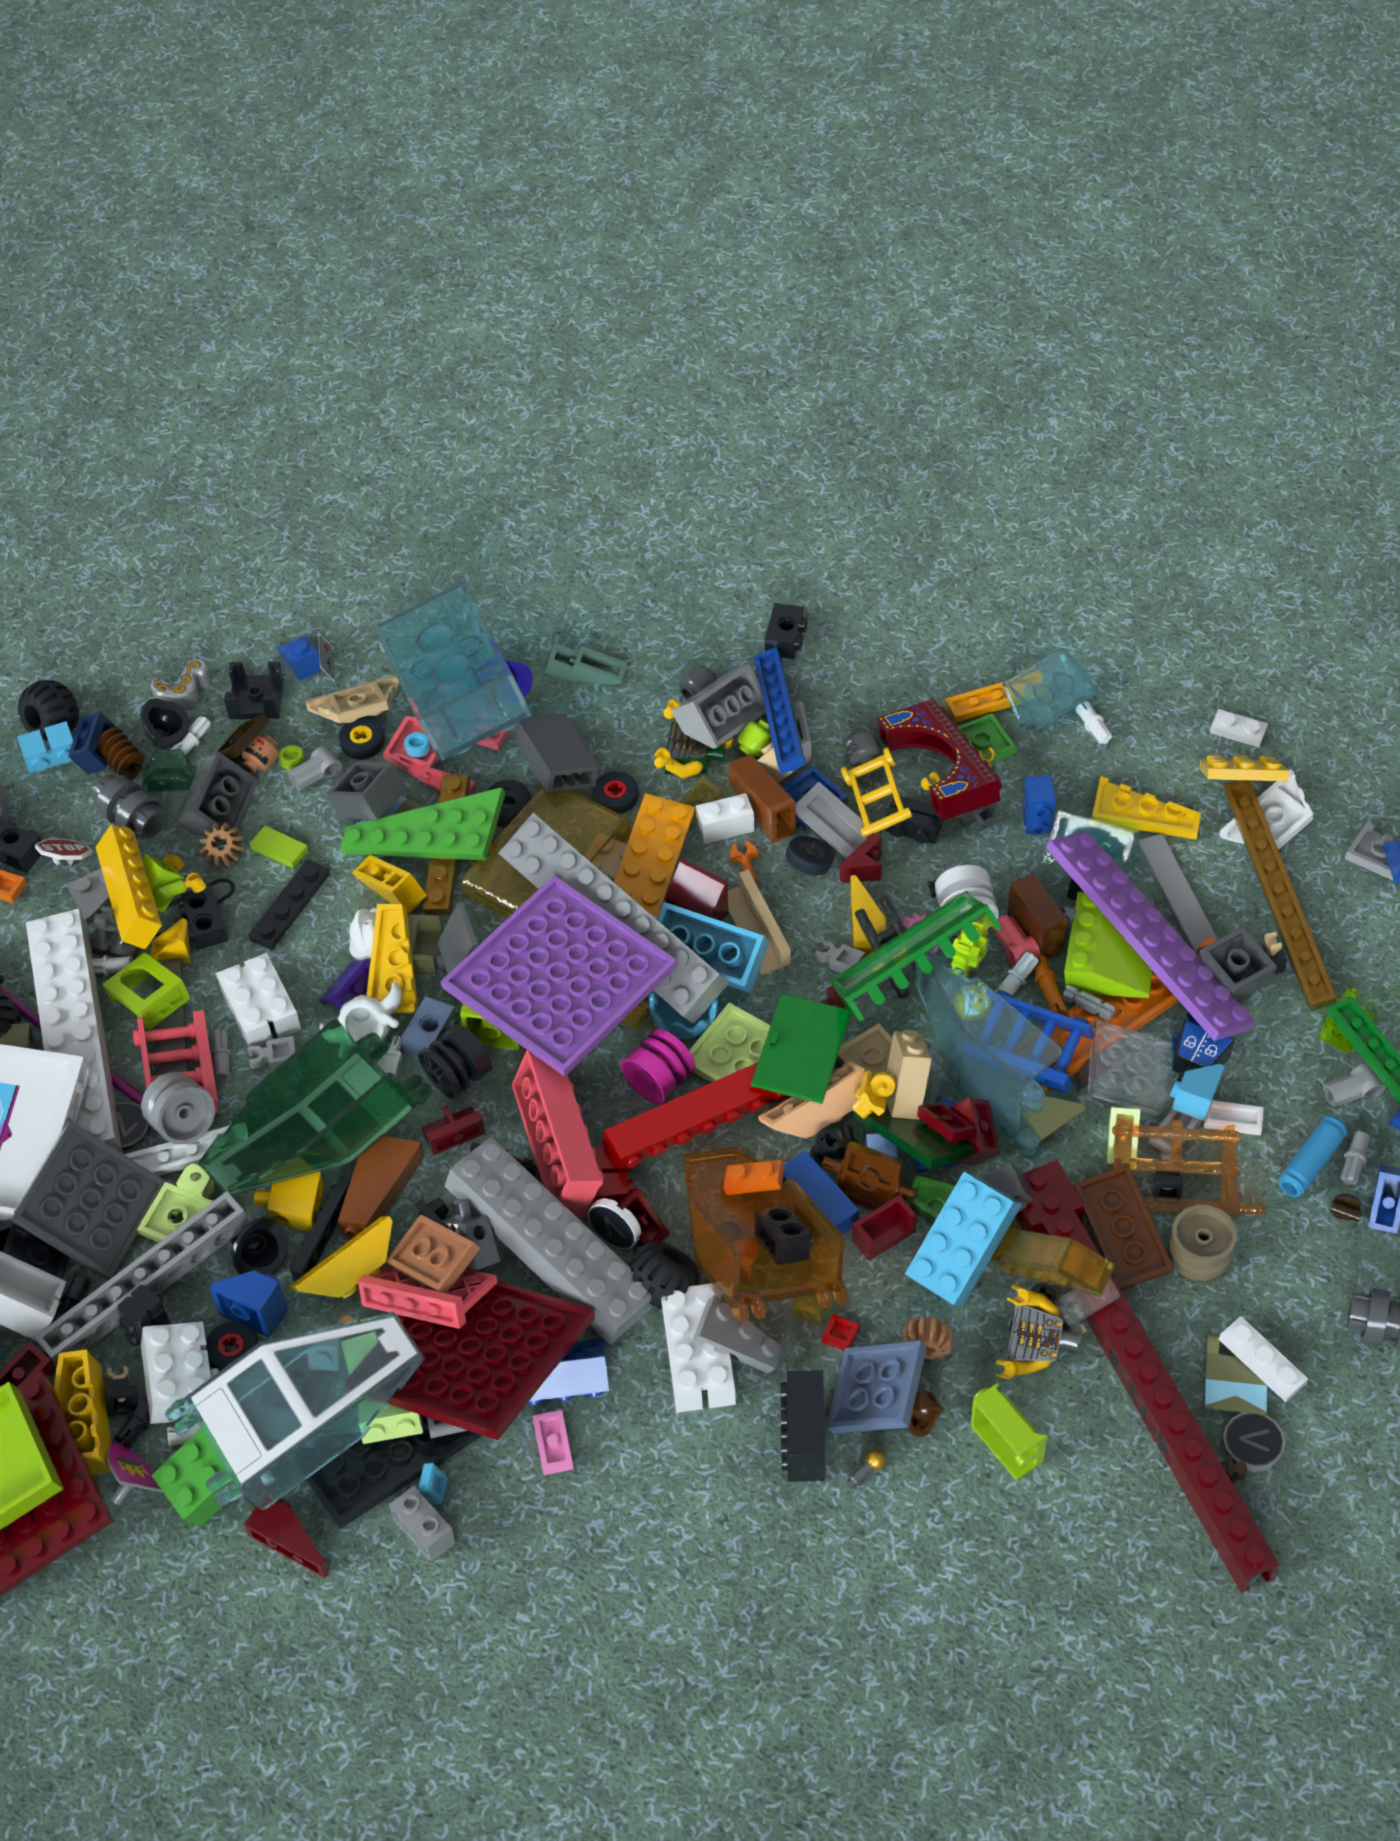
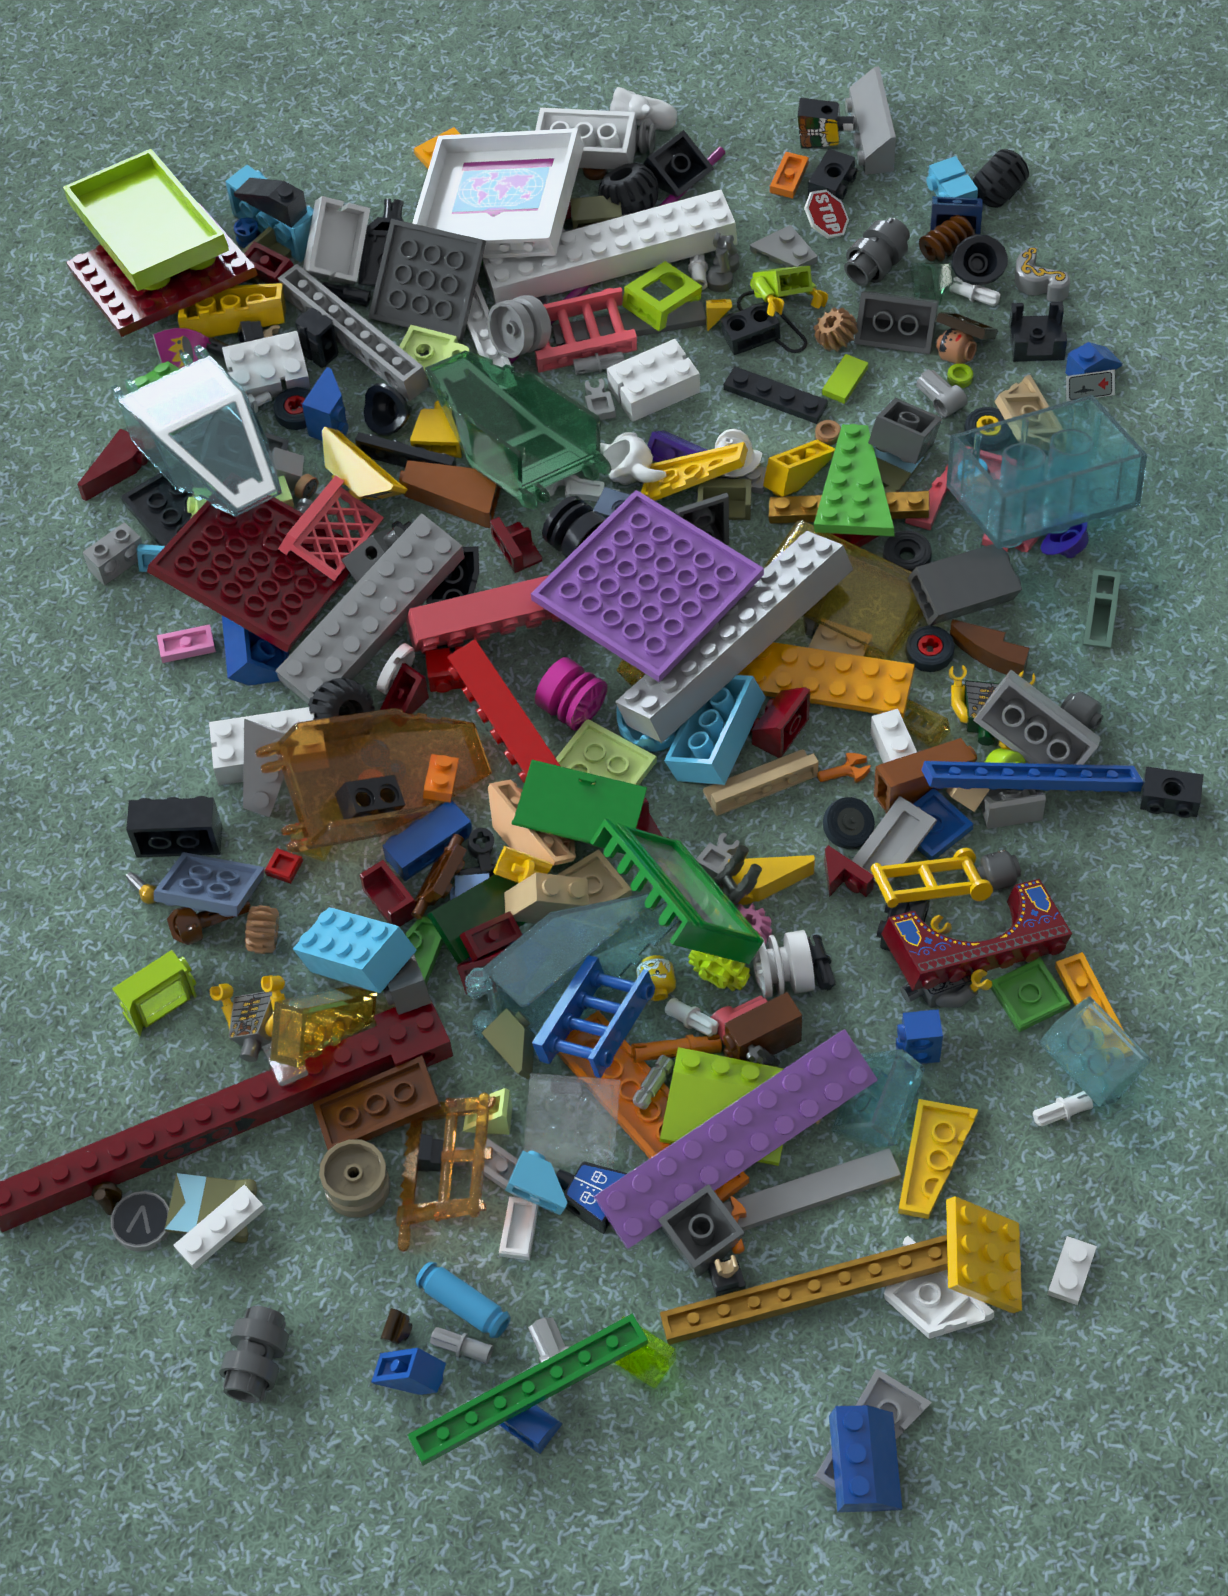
camera: 90 degrees right, 5 degrees up
yellow brick [96,823,162,949] -> none
nougat plate [386,1214,480,1294] -> none
none -> medium nougat tile [815,420,841,445]
none -> reddish brown slope [950,619,1030,678]

